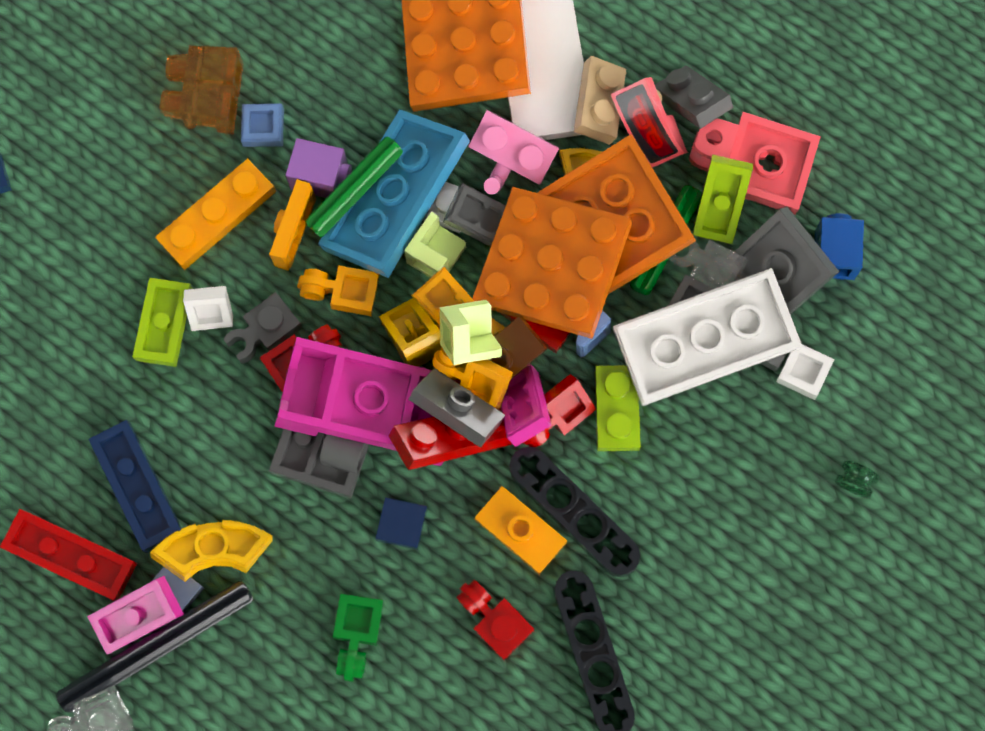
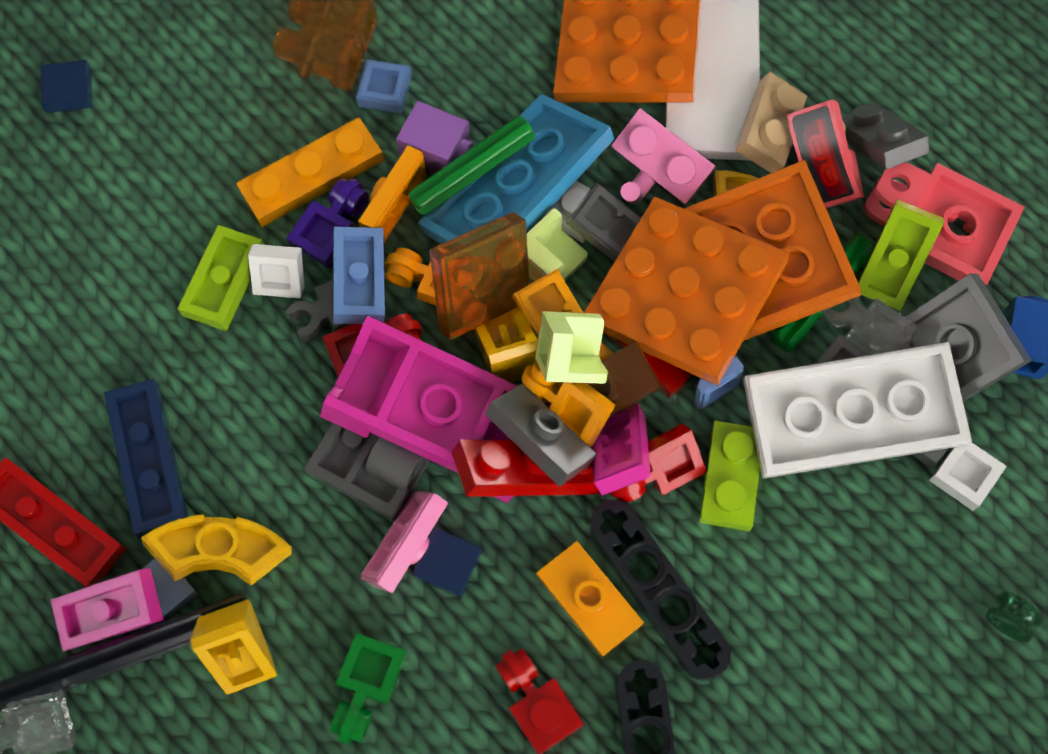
camera: 10 degrees right, 5 degrees down
none -> yellow slope [190,599,278,695]
none -> dark purple plate [286,179,369,268]
none -> medium blue plate [333,227,385,324]
none -> bright pink plate [361,491,448,593]
none -> clear orange plate [429,212,530,340]

